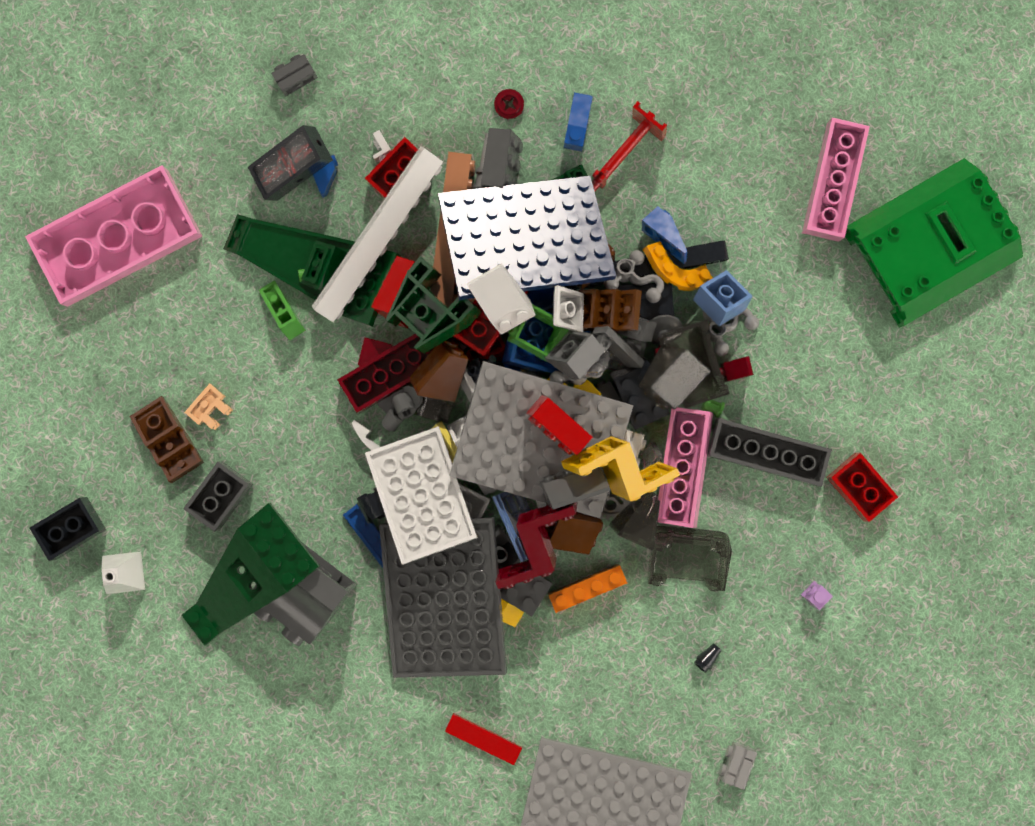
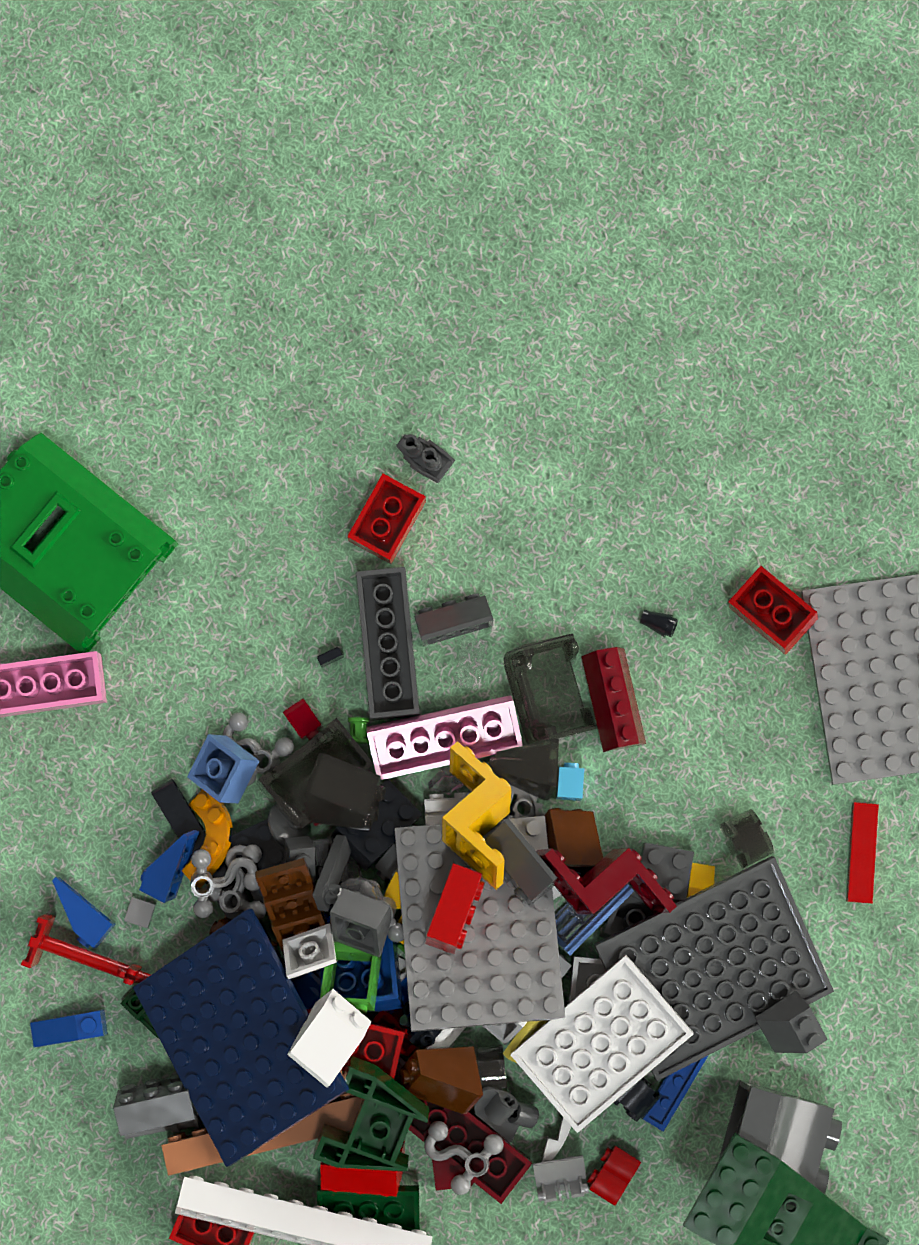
camera: 105 degrees left, 5 degrees down
dark red gear [494,89,524,120] -> none
orange brick [548,564,627,613] -> none
light grey brick [719,741,757,790] -> none
lavender brick [801,581,833,610] -> none
none -> blue slope [52,877,116,948]
none -> light grey tile [124,897,156,928]
none -> light grey piece [191,849,259,918]
none -> black tile [317,647,344,668]
none -> dark grey connector [396,434,455,483]
none -> dark grey slope [414,593,494,646]
none -> light grey piece [424,1121,504,1195]
none -> light grey hinge [533,1155,589,1203]
none -> medium azure brick [556,763,584,801]
none -> dark red slope [581,647,646,752]
none -> red brick [587,1145,641,1206]
none -> clear smoke brick [719,809,774,869]
none -> red brick [728,566,818,655]
none -> dark grey slope [755,990,828,1053]

